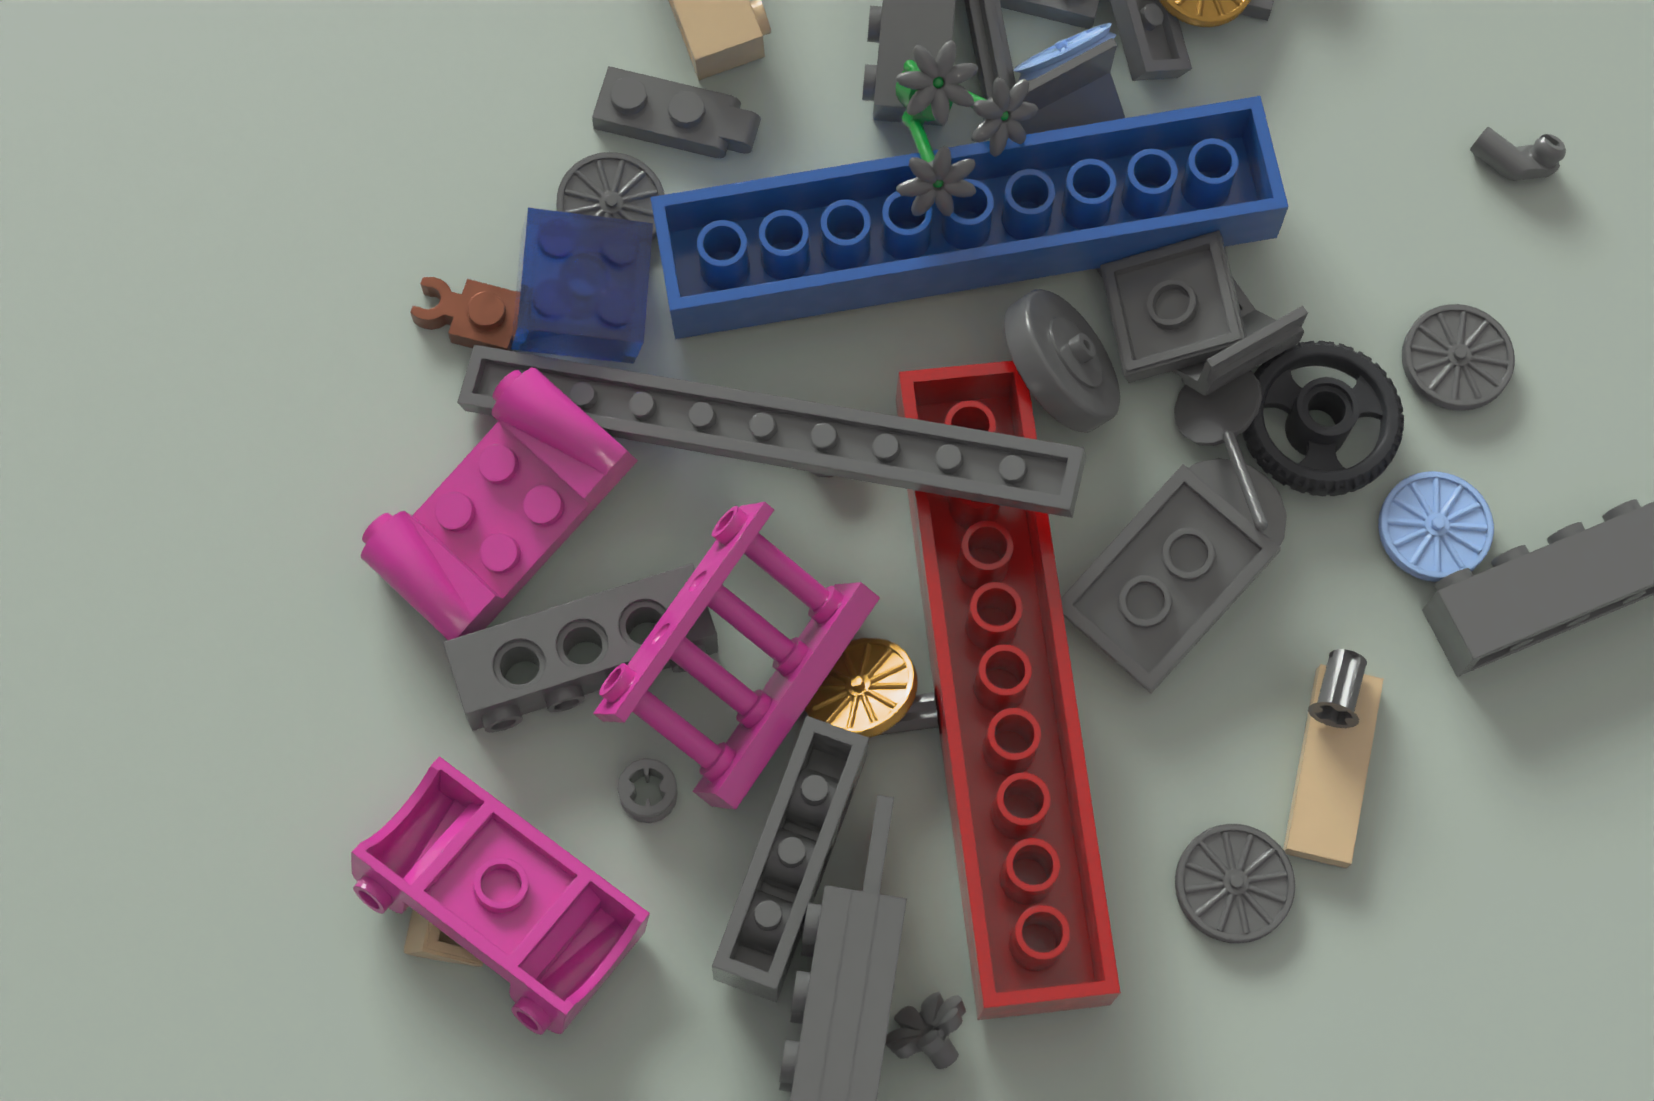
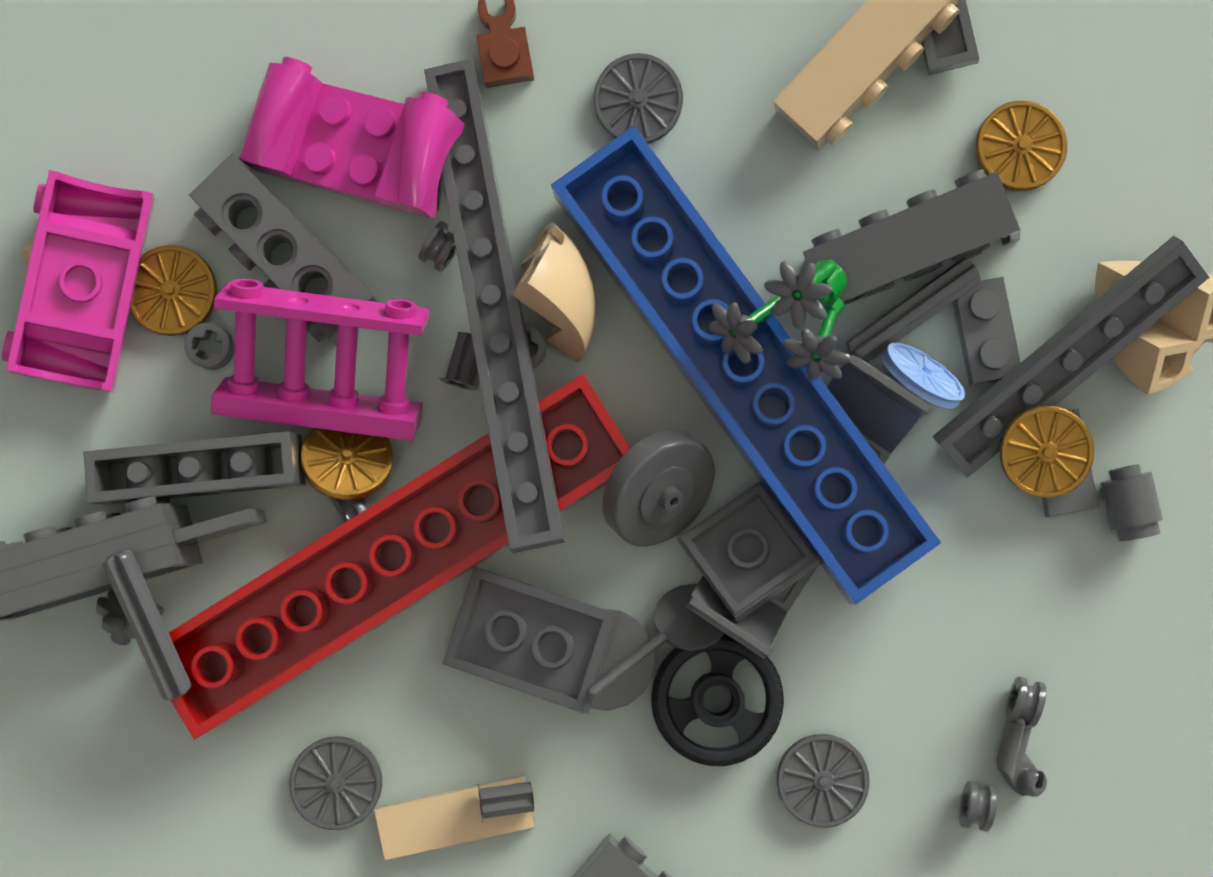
camera: 70 degrees right, 15 degrees up
clear blue brick [511,207,653,364] -> none
dark grey hinge [592,66,761,158] -> none
light blue wheel [1378,471,1494,582] -> none
none -> dark grey axle [103,550,191,700]
none -> pearl gold wheel [130,245,217,336]
none -> dark grey bush [418,221,456,272]
none -> dark grey piece [439,332,477,391]
none -> tan brick [512,223,597,362]
none -> dark grey bush [959,781,997,832]
none -> dark grey bush [1006,676,1046,727]

